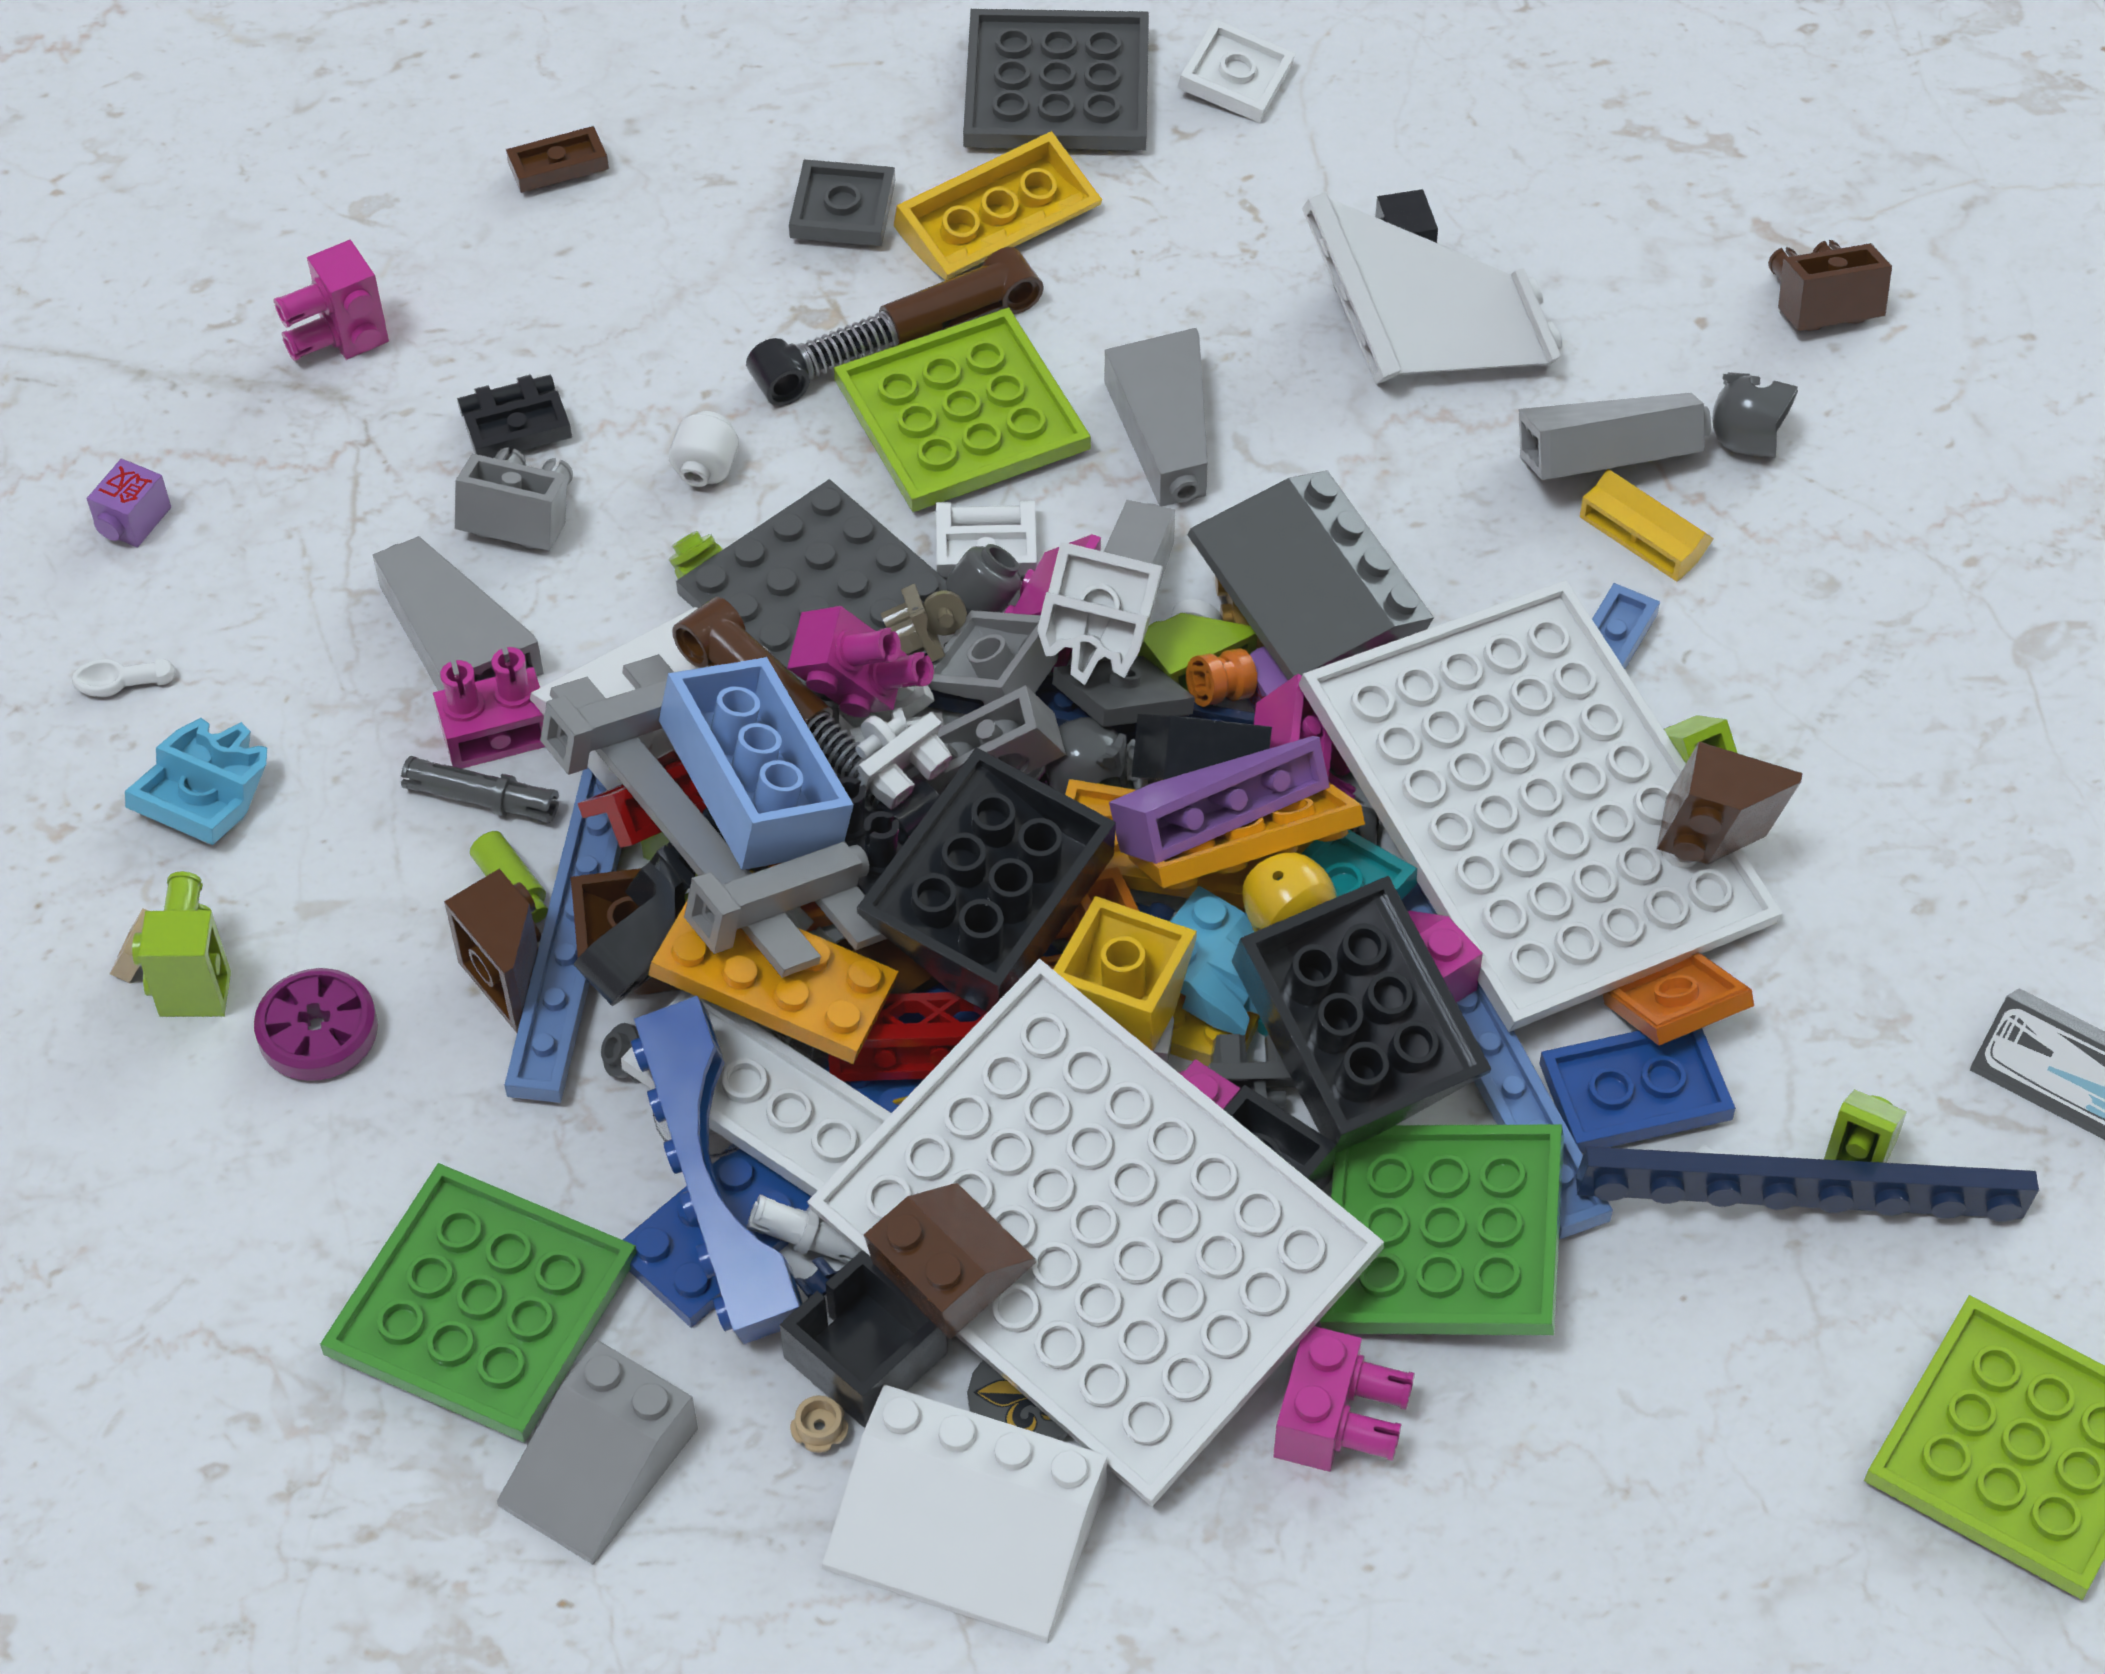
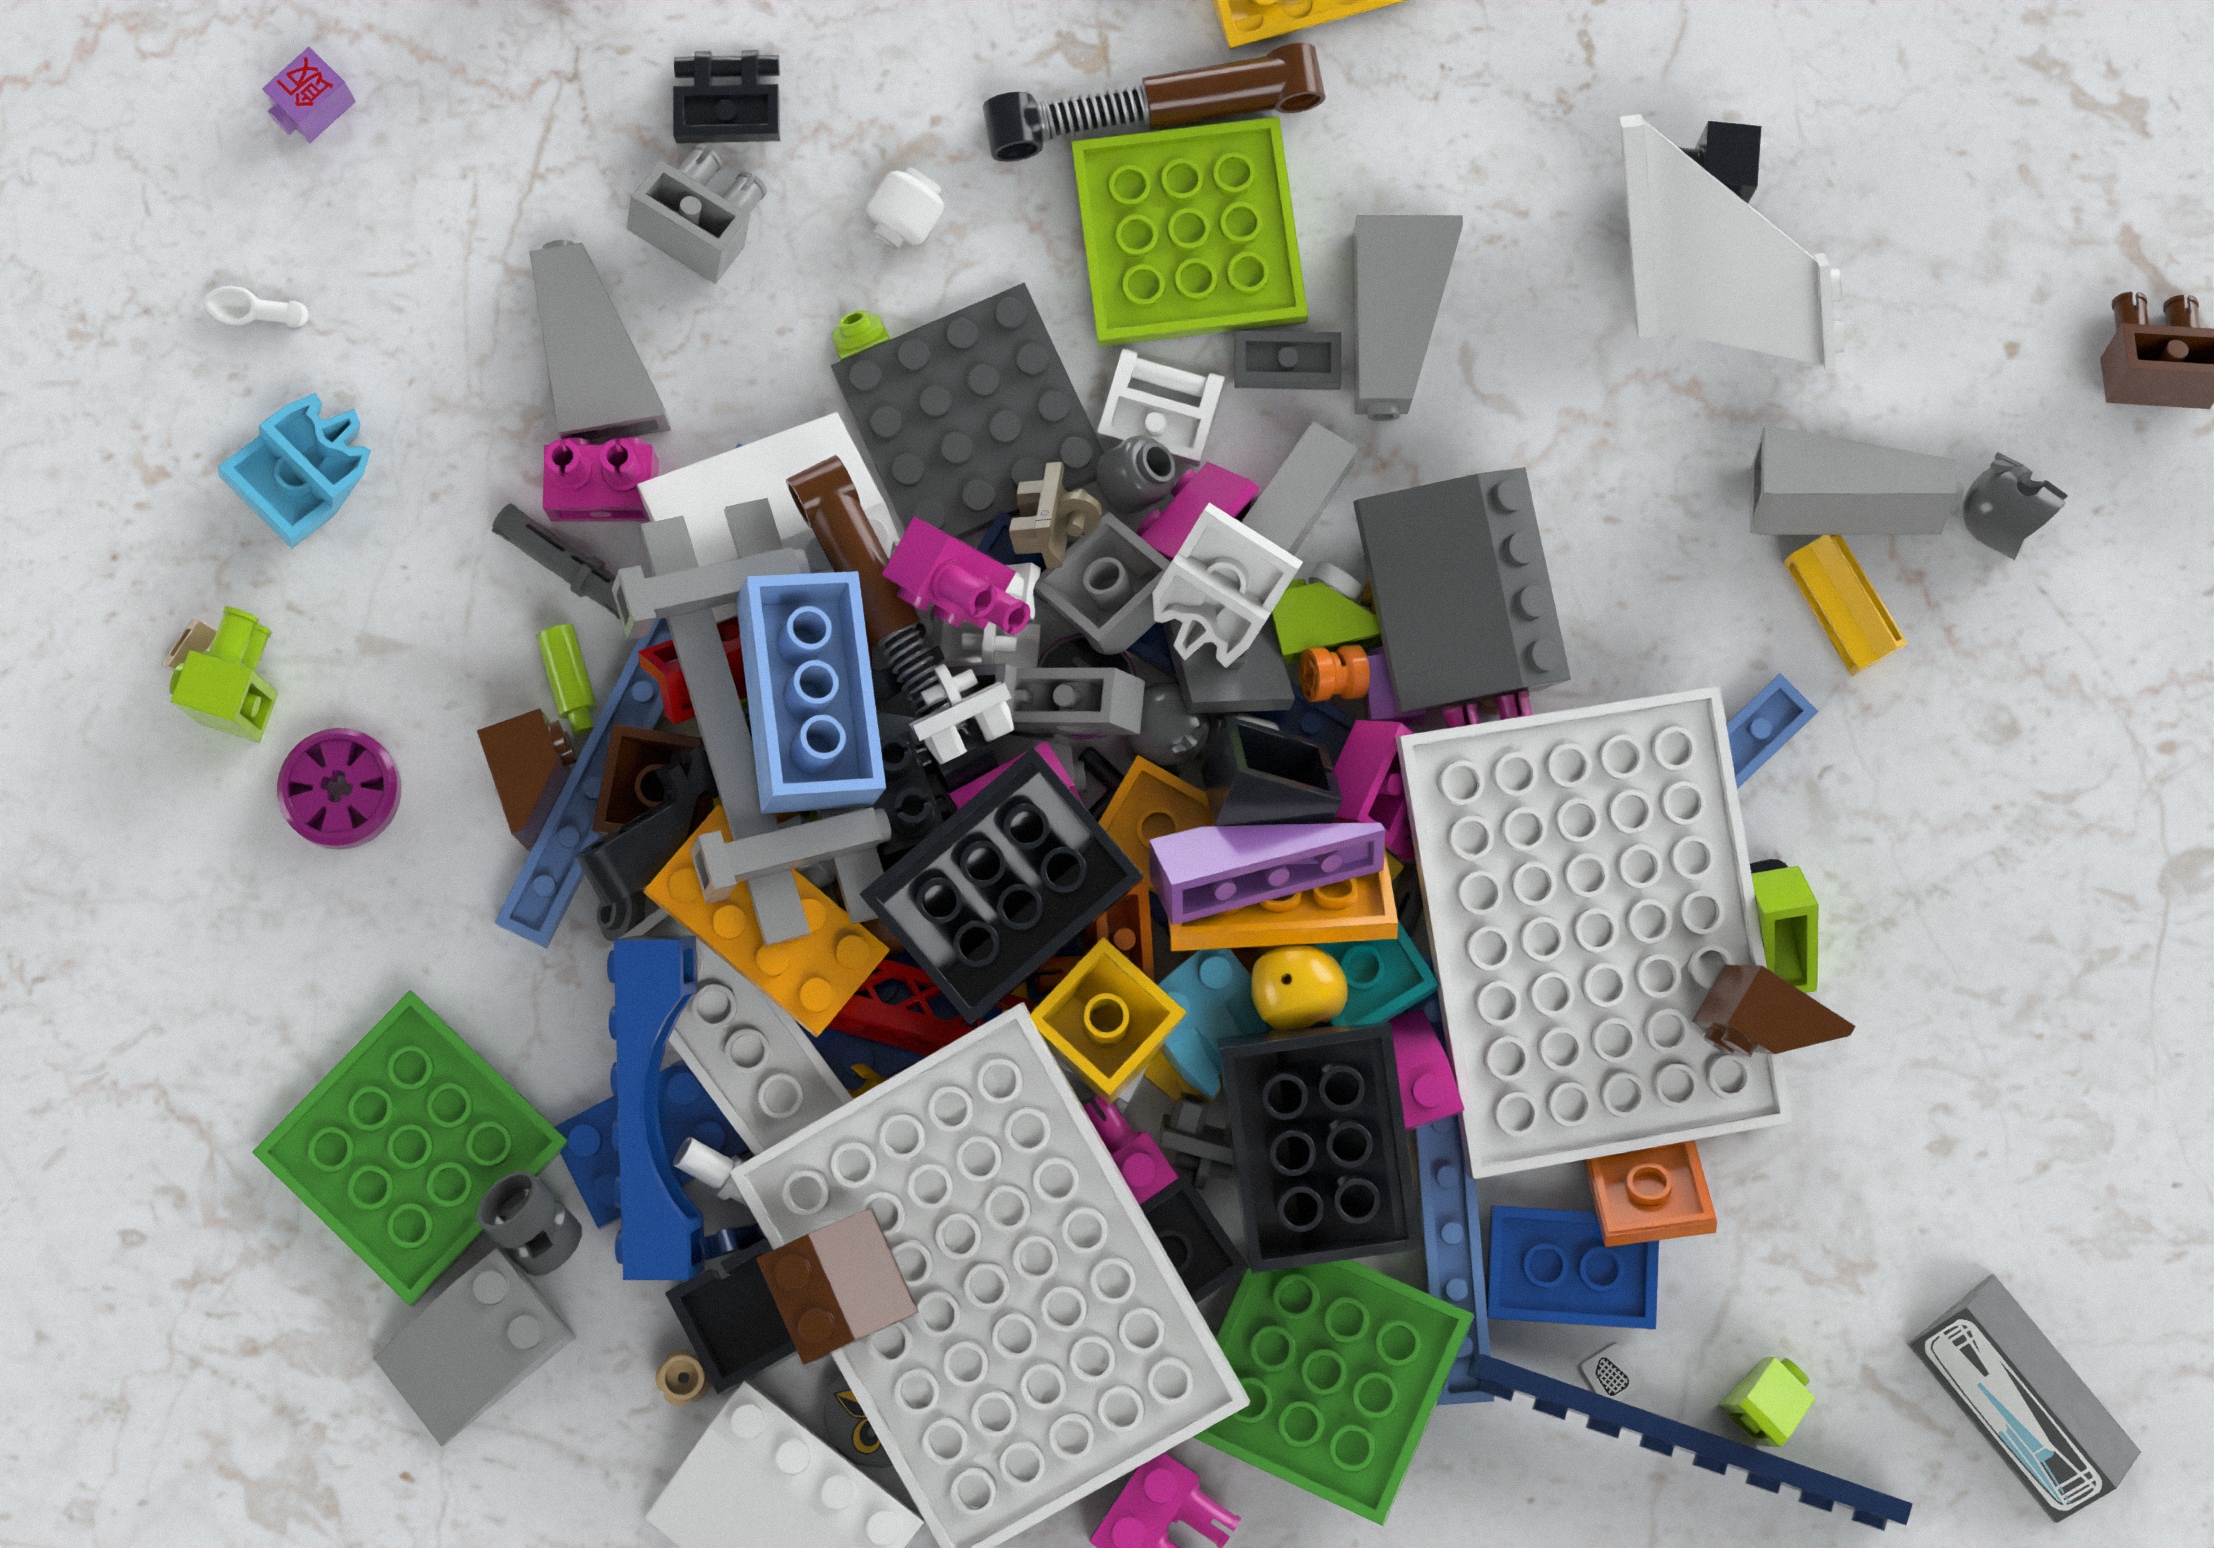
camera: 15 degrees right, 25 degrees up
none -> dark grey wheel [476,1170,582,1276]
none -> dark grey plate [1234,331,1341,390]

